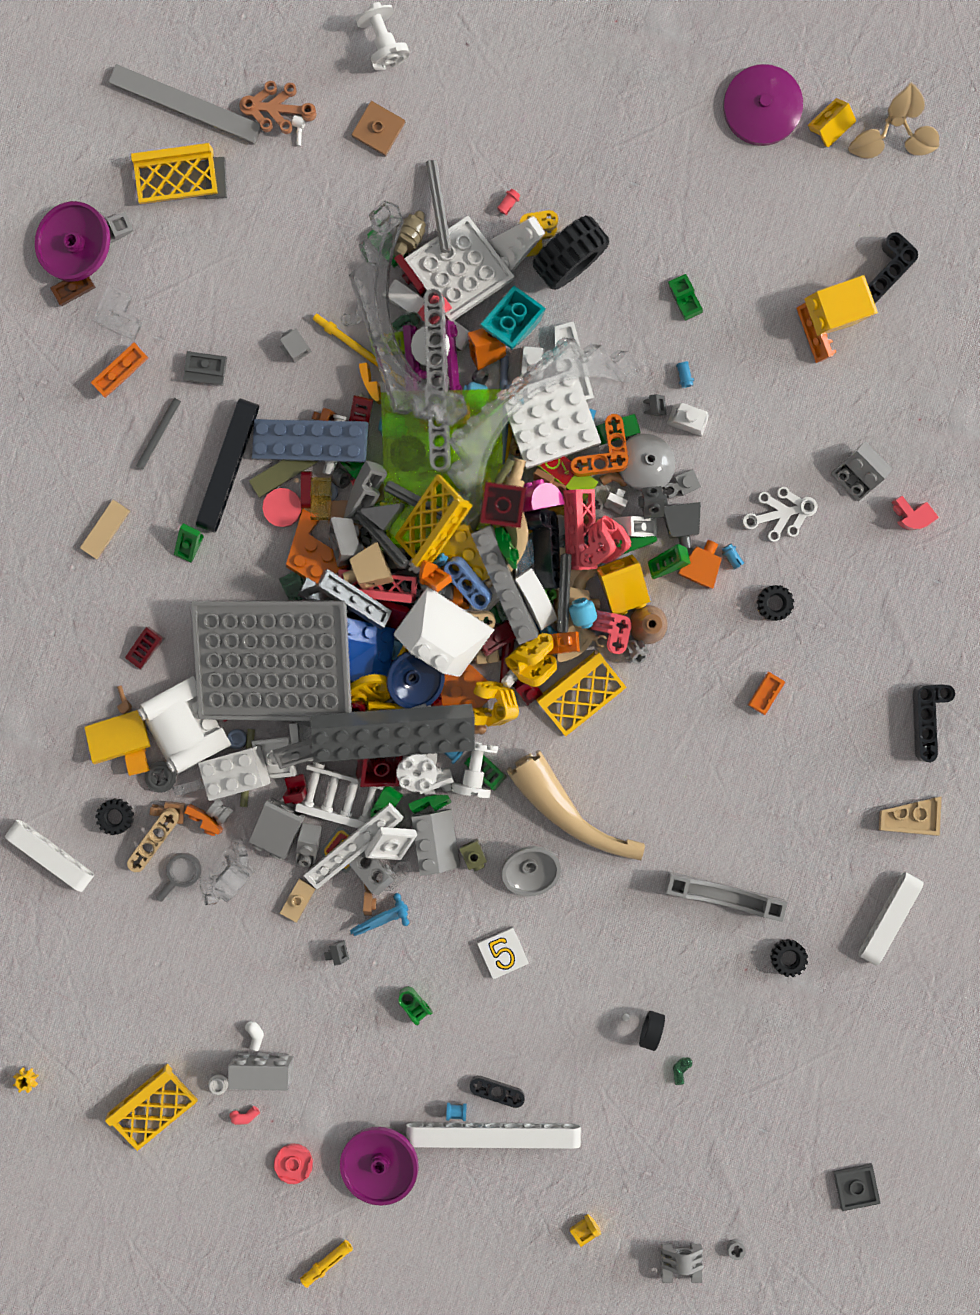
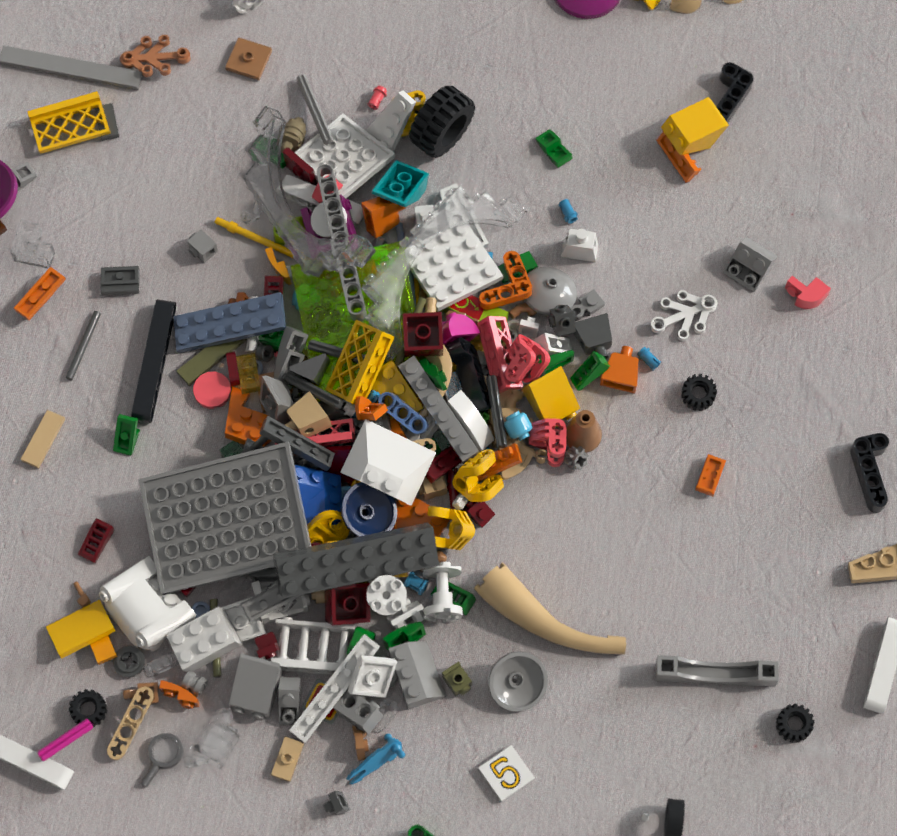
camera: 15 degrees left, 20 degrees down
white hand [292,115,305,146] -> none
clear green arm [391,311,421,332] -> none
yellow fence [536,650,627,737] -> none
dark grey tile [643,394,666,416] -> none
none -> dark pink axle [37,719,93,761]

